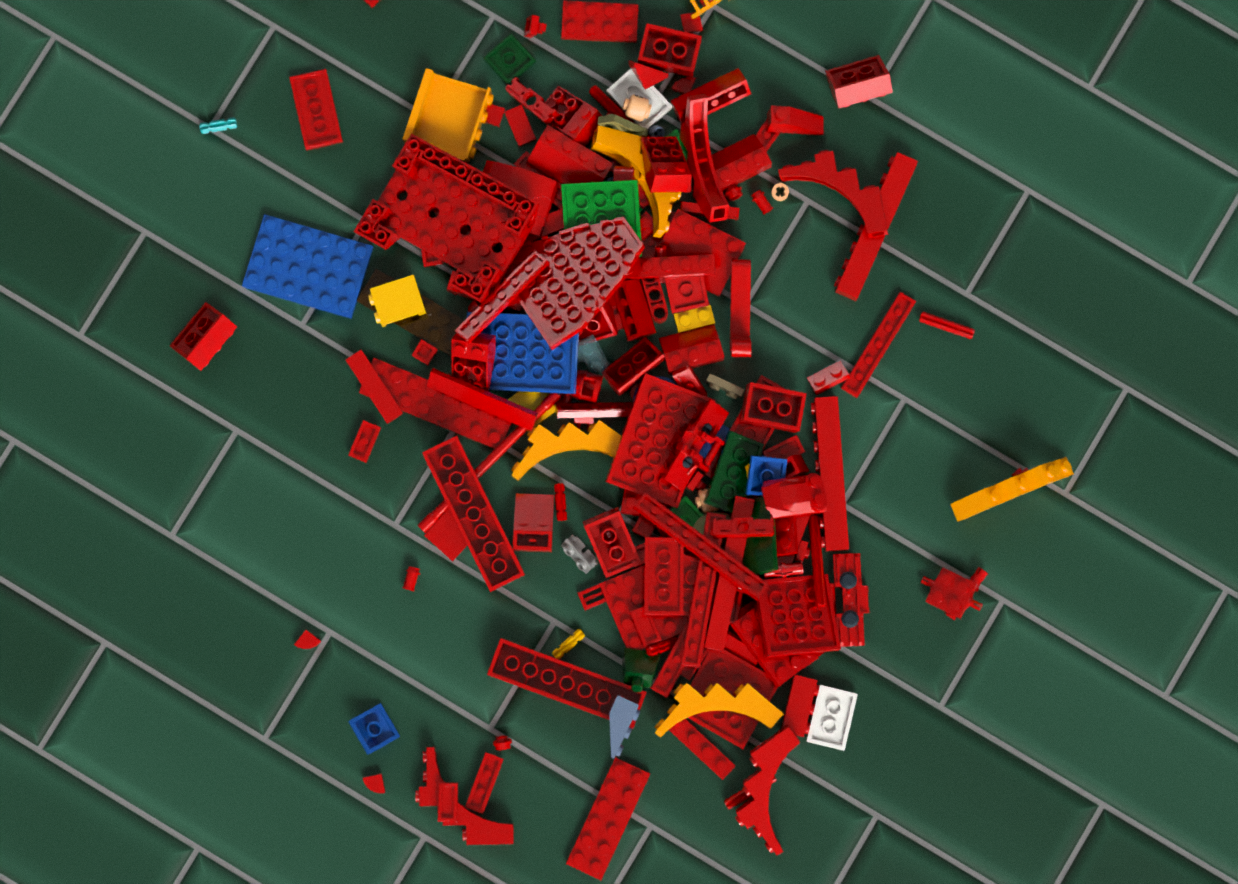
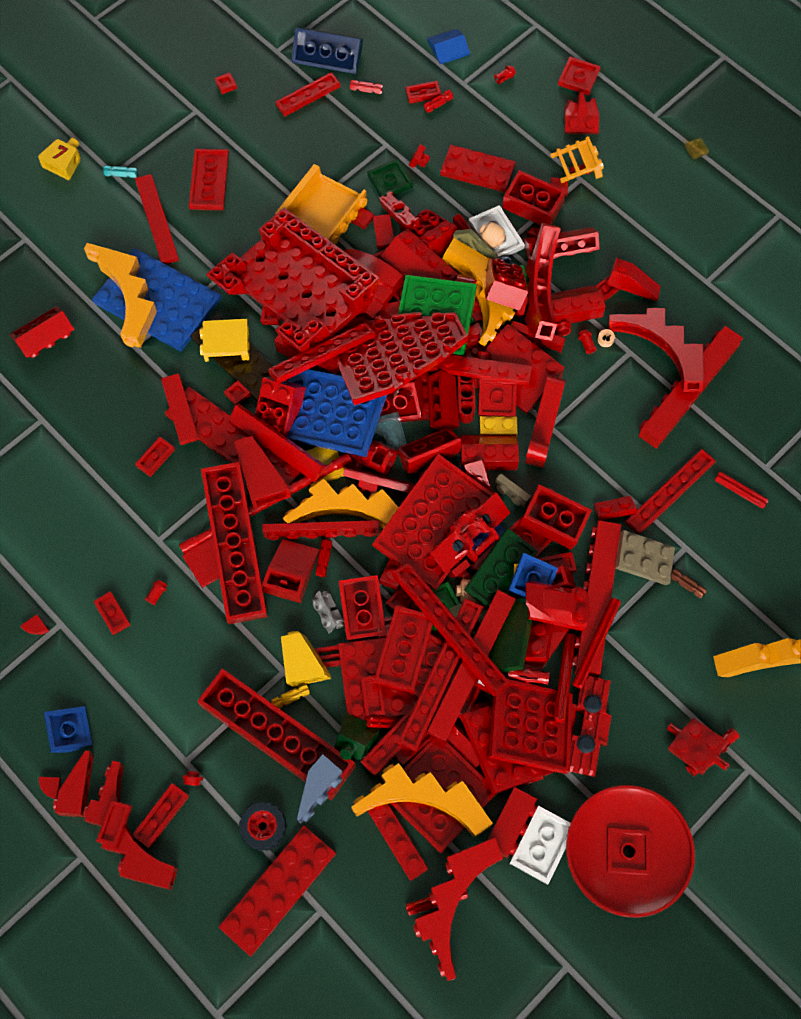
camera: 15 degrees right, 15 degrees down
red slope [628,60,669,90] -> none
red piece [713,517,775,538] -> none
red plate [795,540,811,562] -> none
red slope [825,55,893,108] -> none
none -> yellow torso [38,138,81,180]
none -> red slope [53,750,94,817]
none -> light orange arch [84,243,157,348]
none -> red plate [93,591,131,636]
none -> red tile [135,174,179,265]
none -> red slope [234,436,291,509]
none -> black wheel [239,802,287,851]
none -> red plate [263,520,379,540]
none -> yellow slope [281,631,331,687]
none -> red dish [566,785,695,917]
none -> red axle [572,598,621,689]
none -> dark tan plate [615,530,675,585]
none -> copper axle [670,569,706,598]

